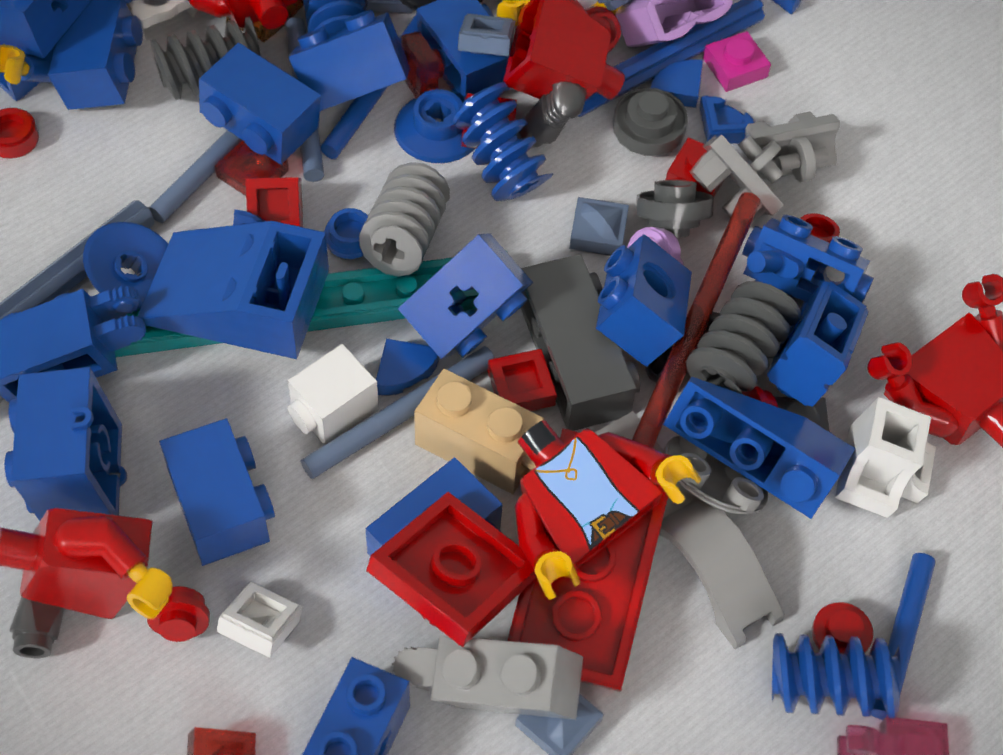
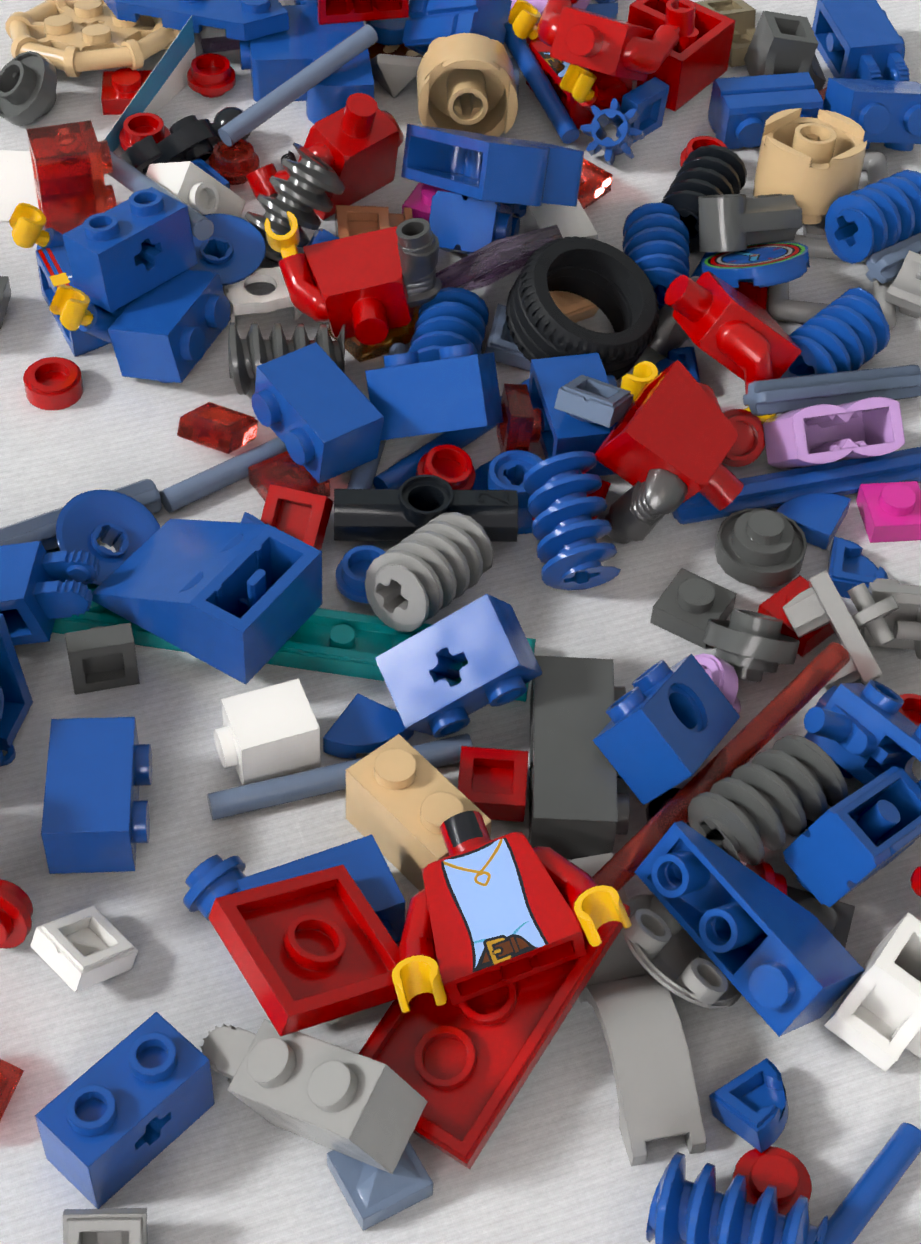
camera: 20 degrees right, 10 degrees down
sand blue tile [569,197,629,255] -> none
none -> dark grey plate [64,623,140,695]
none -> clear red tile [177,402,259,454]
none -> blue plate [183,855,246,921]
none -> black piece [334,474,518,543]
none -> red plate [416,444,476,490]
none -> dark grey plate [650,568,737,649]
none -> blue tile [709,1058,789,1153]

